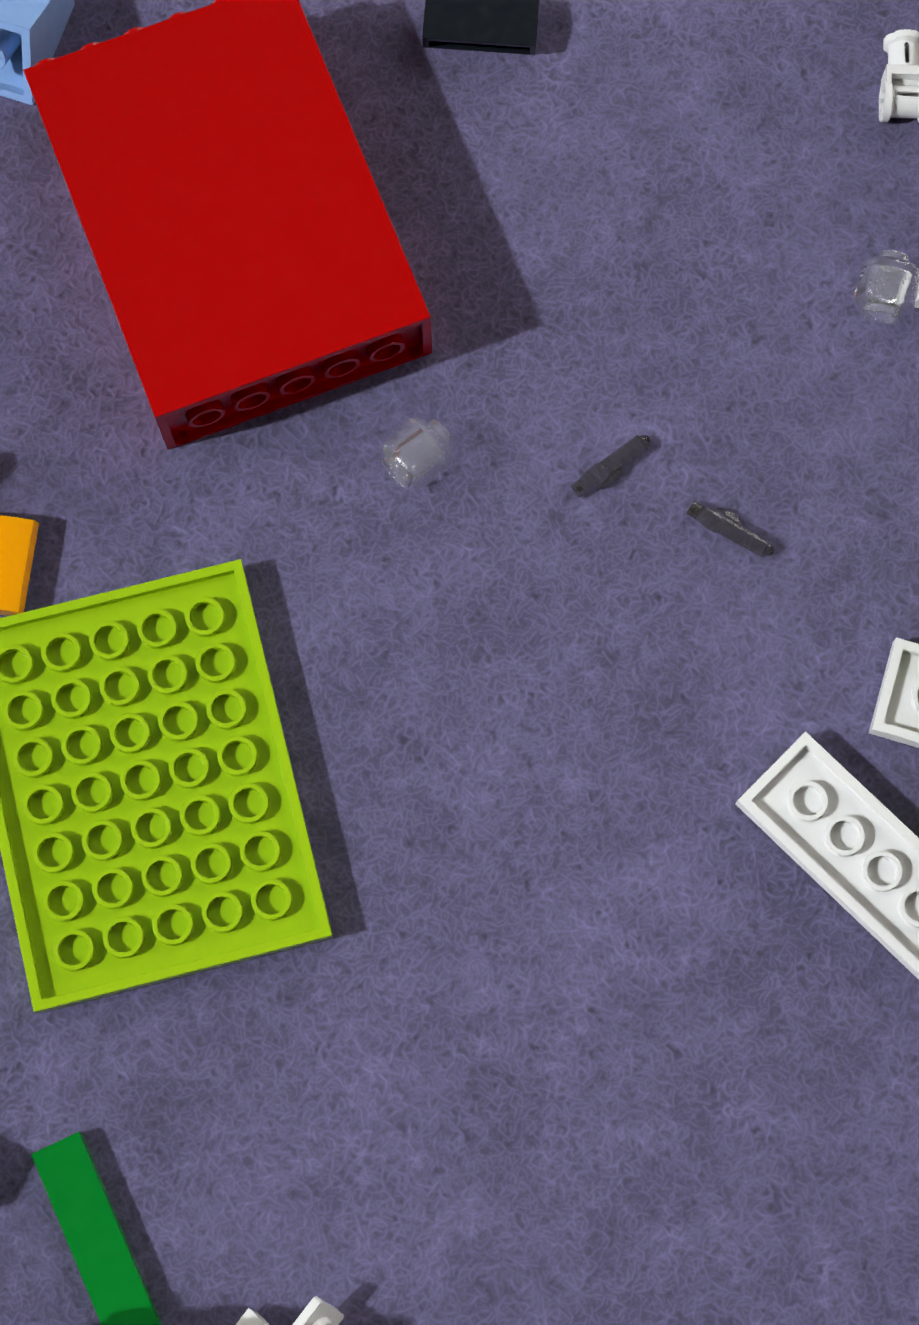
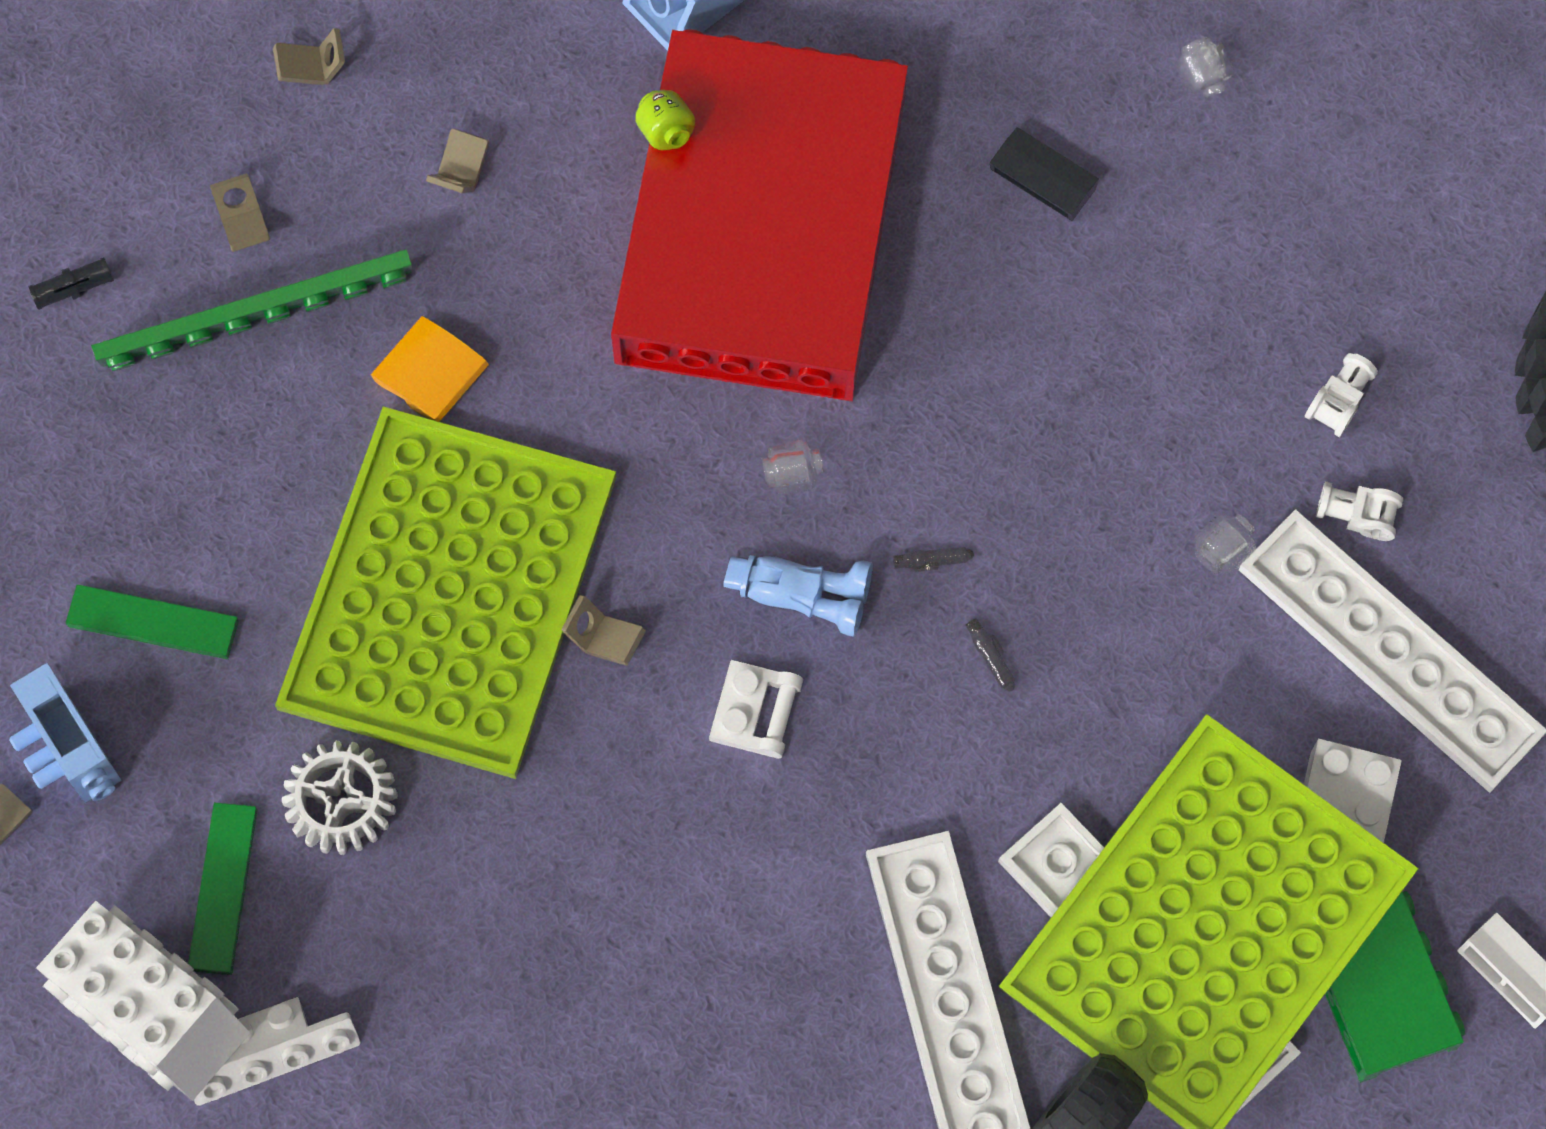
camera: 30 degrees right, 5 degrees down
none -> white gear [282,740,398,855]
none -> dark tan bracket [561,595,646,666]
none -> lime head [635,90,695,150]
none -> white plate [709,660,803,759]
none -> light blue piece [724,555,873,637]

